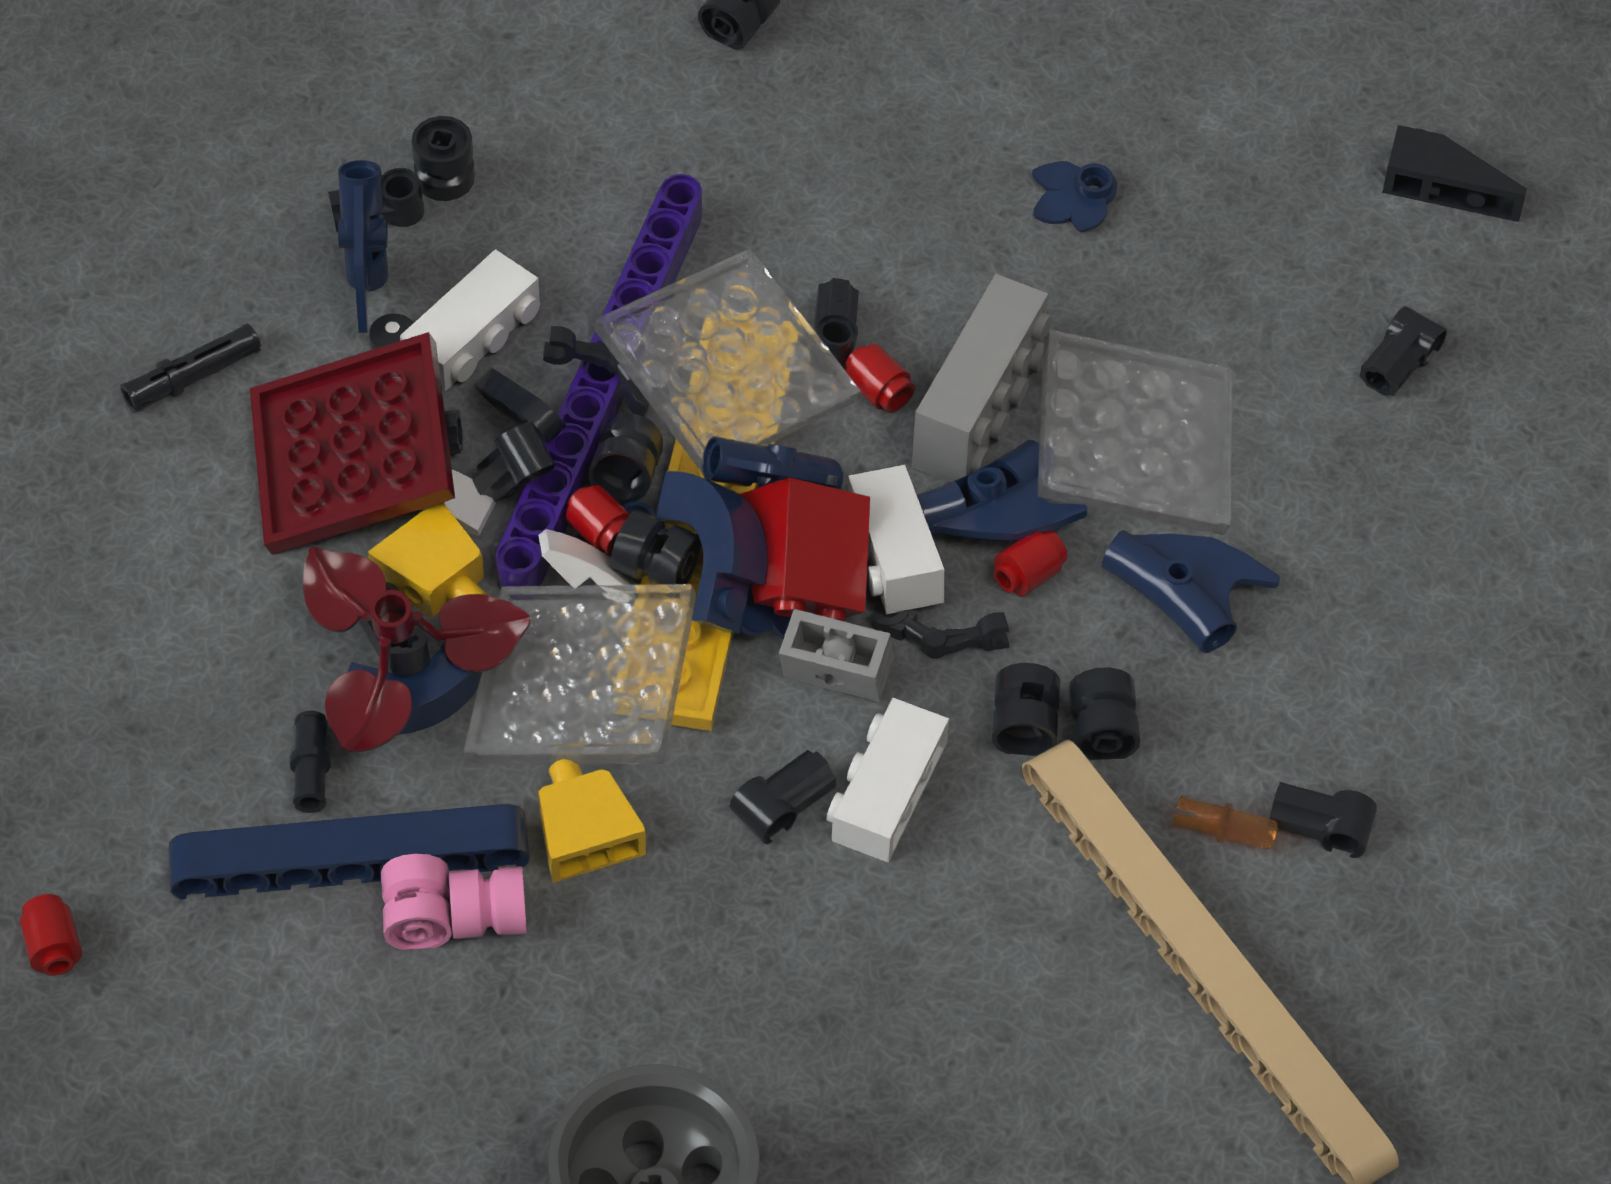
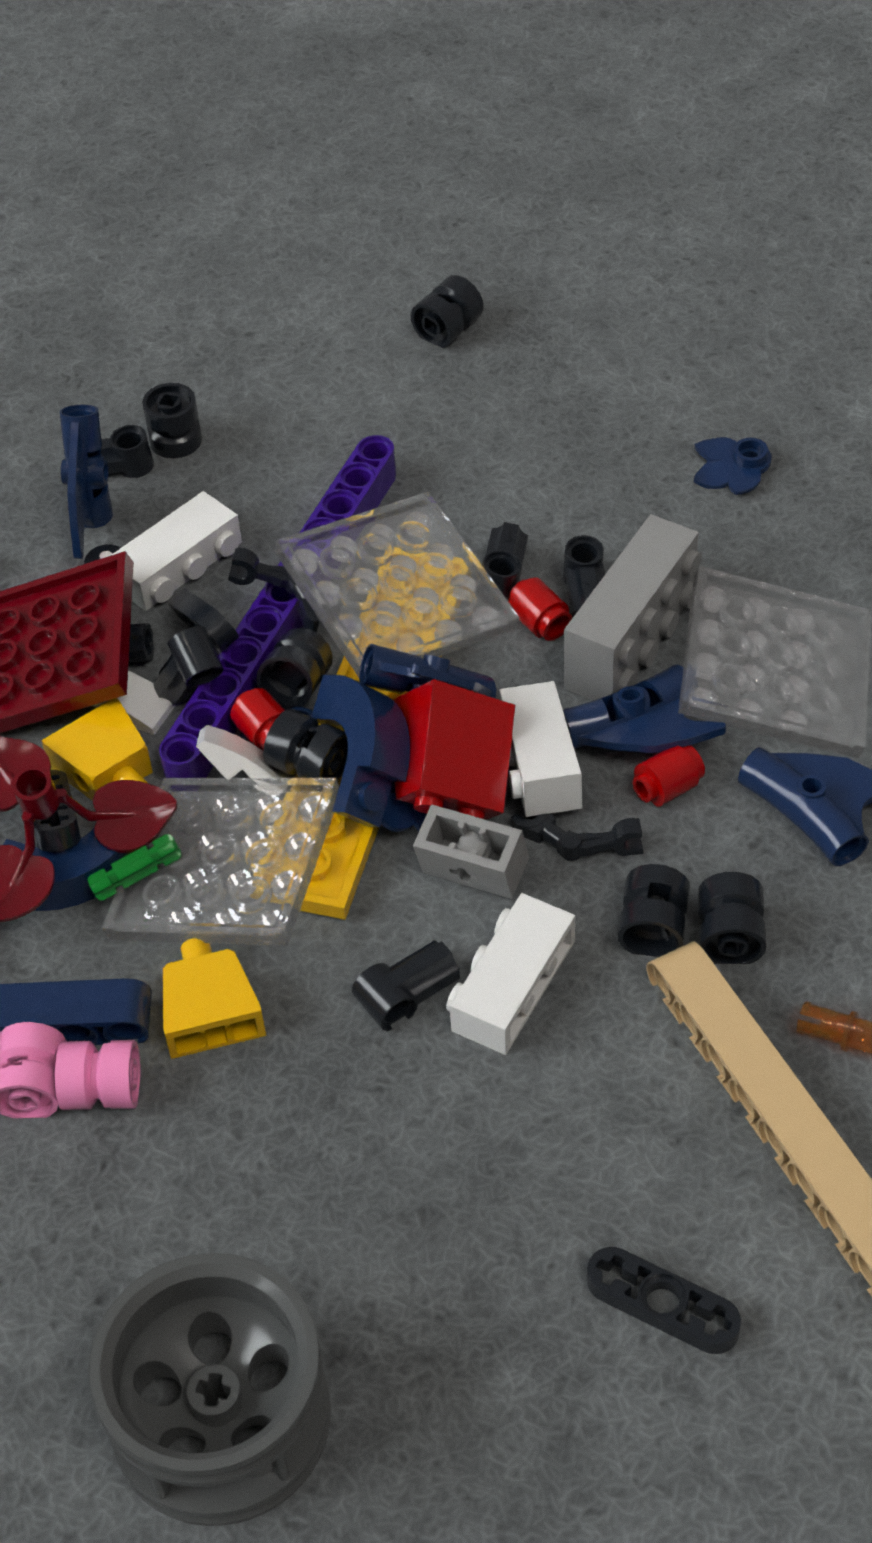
camera: 10 degrees right, 5 degrees down
none -> green axle [87,833,182,901]
none -> black piece [563,535,605,618]
none -> black beam [587,1247,741,1354]

